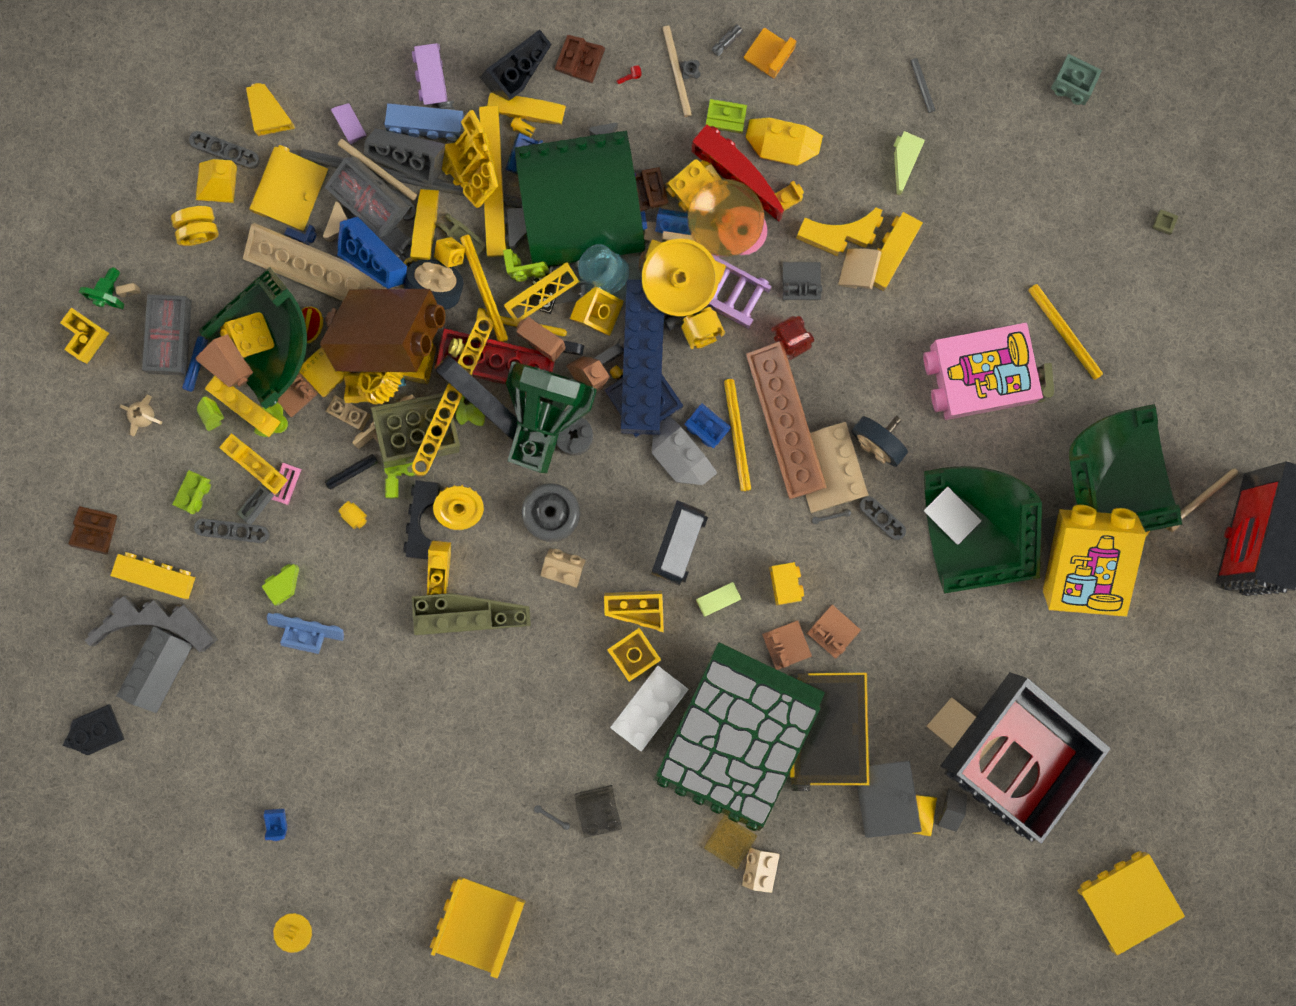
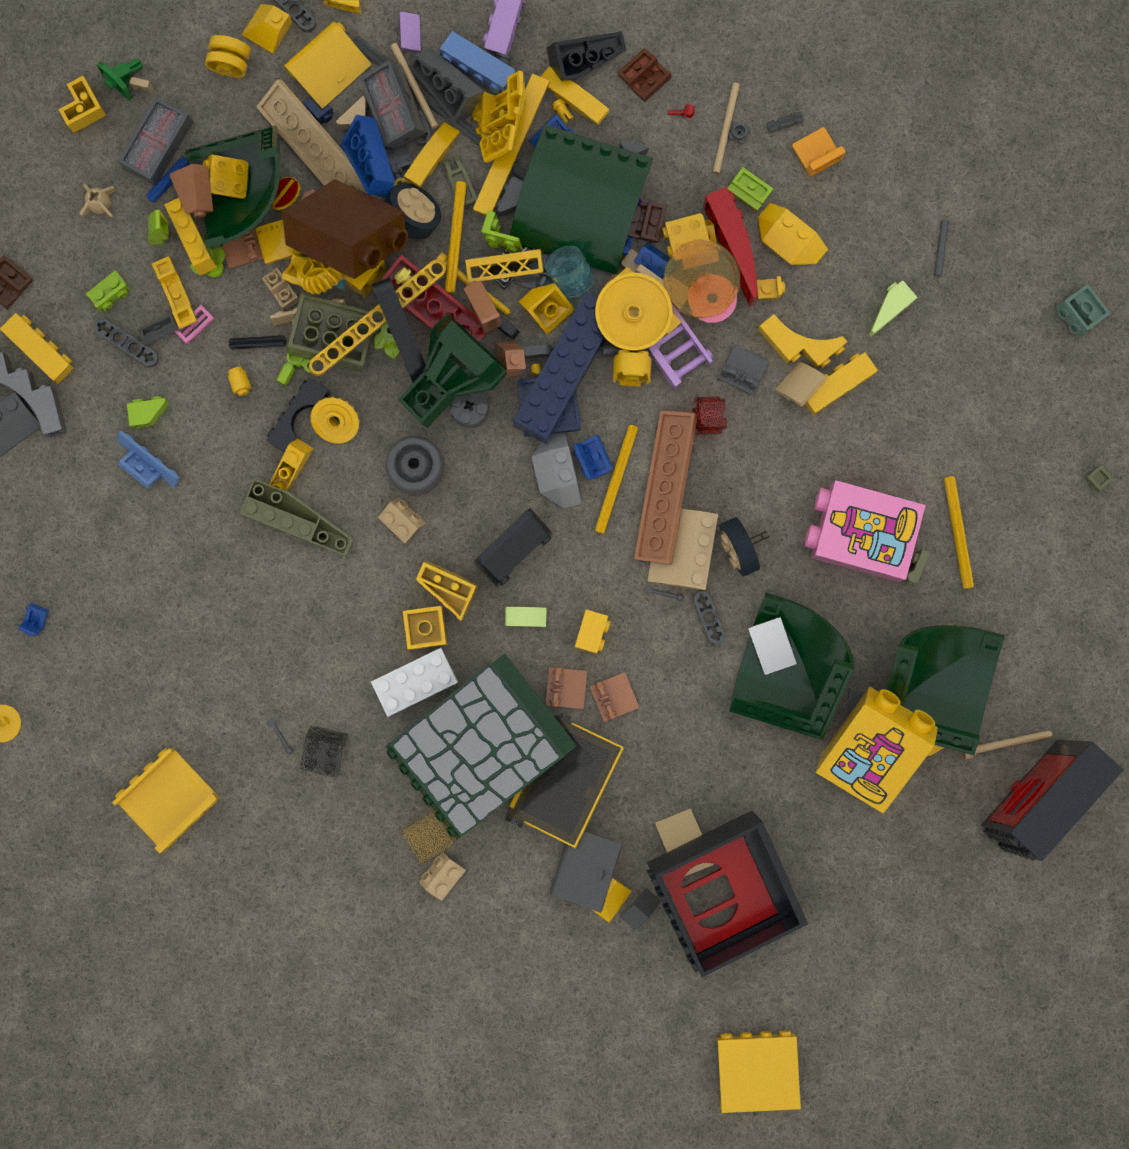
camera: 25 degrees right, 0 degrees up
yellow brick [434,237,465,268] -> none

